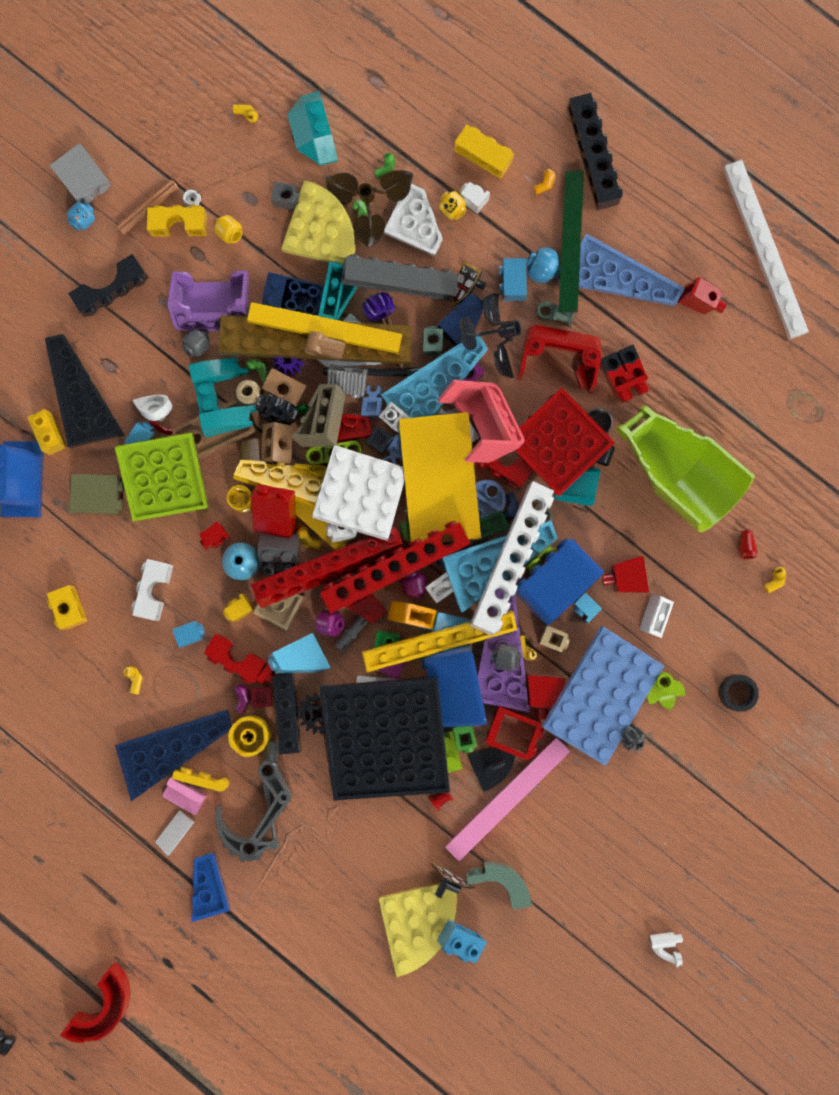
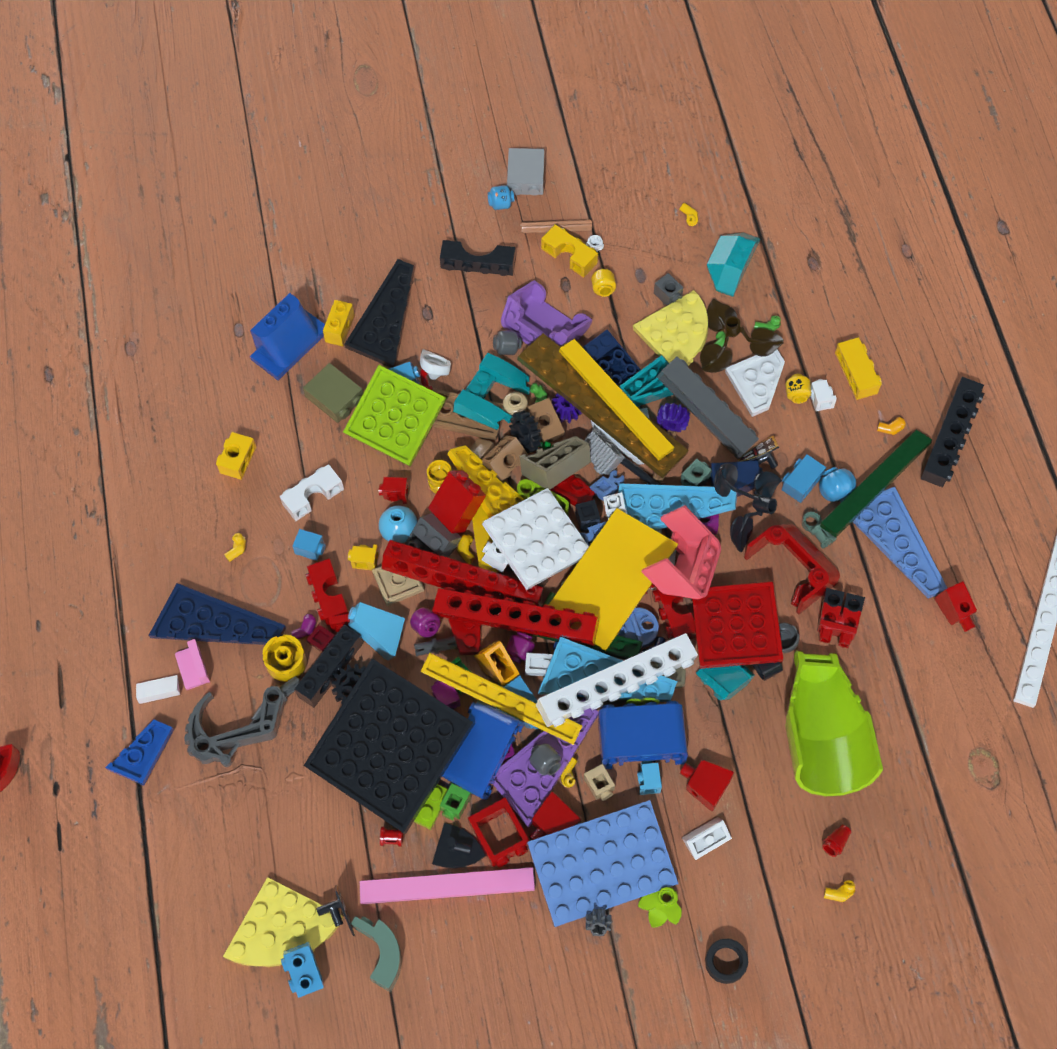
camera: 40 degrees right, 20 degrees down
yellow plate [172,767,230,792] -> none
medium nougat piece [304,331,345,360] -> none

